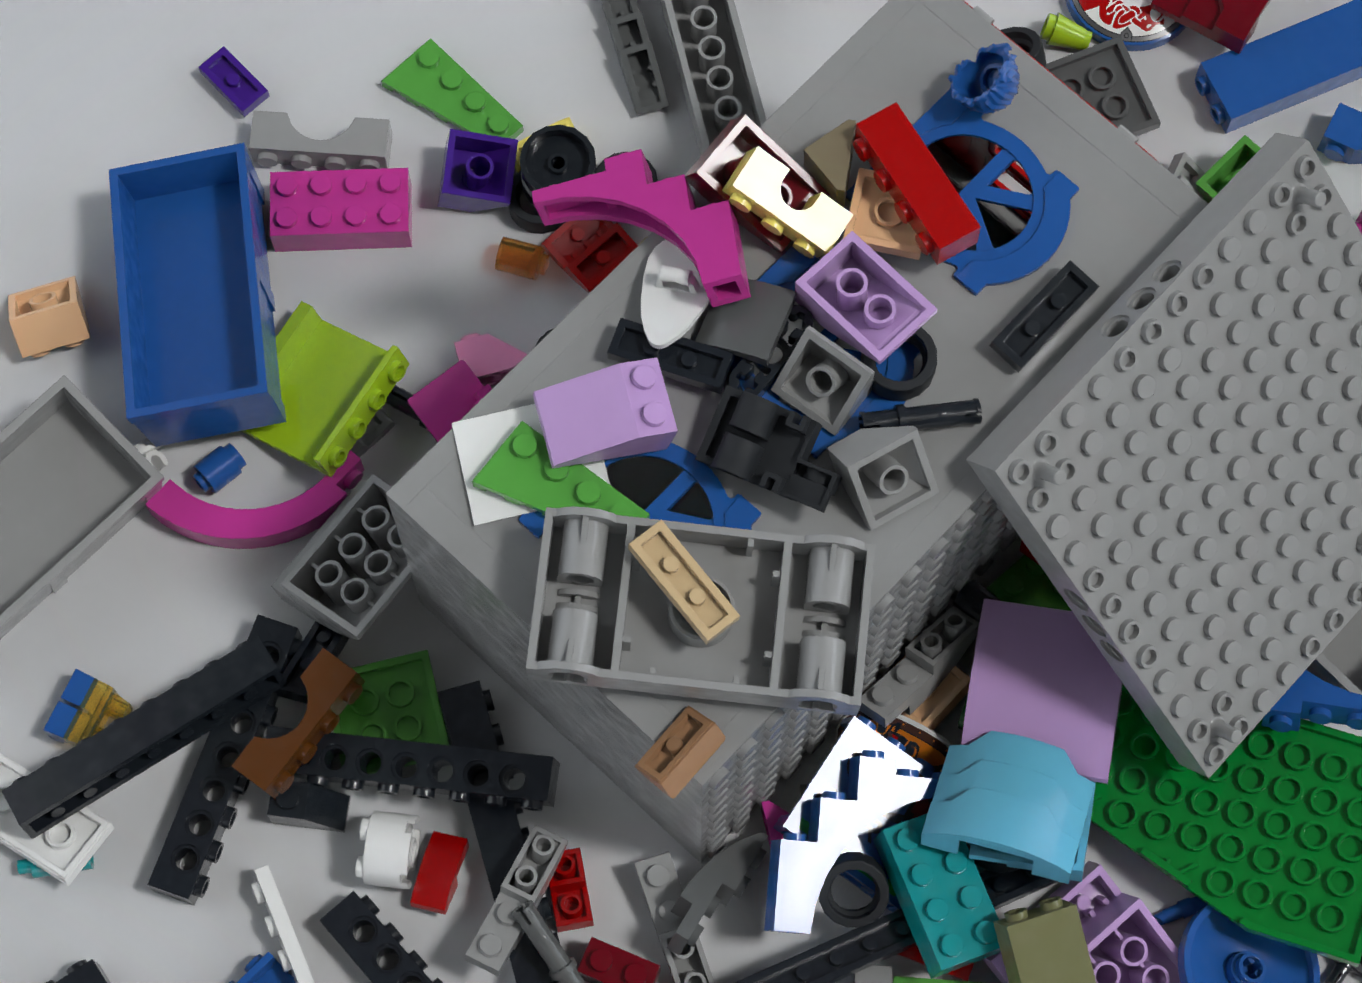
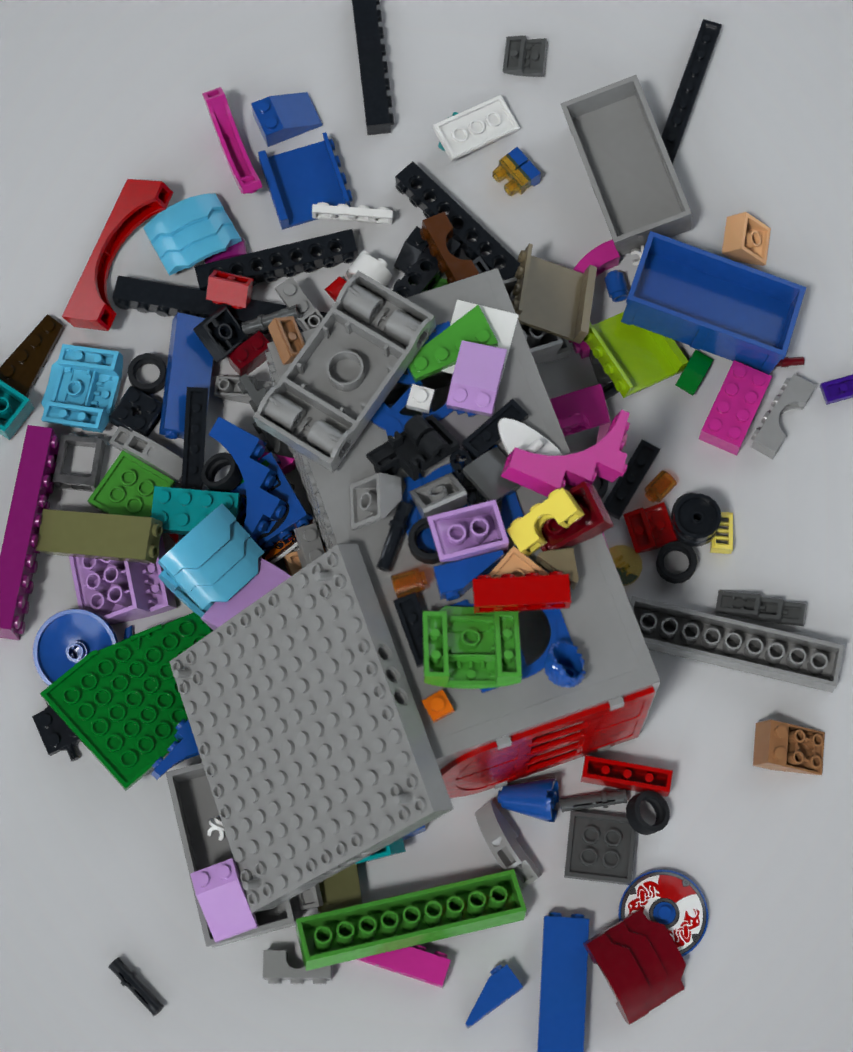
camera: 120 degrees right, 0 degrees up
black brick [2,636,288,839] -> none
bright green wing [381,38,524,139] -> none
dark purple slope [437,129,518,212] -> none
tan plate [628,519,740,645] -> none
lime cone [1040,12,1093,50] -> none
none -> clear orange brick [391,568,428,598]
none -> white plate [406,384,435,414]
none -> bright green slope [422,606,522,689]
none -> orange plate [422,689,455,723]
none -> blue slope [433,550,504,601]
none -> dark tan panel [512,243,597,344]
none -> black plate [604,439,660,520]
none -> green slope [675,349,713,396]

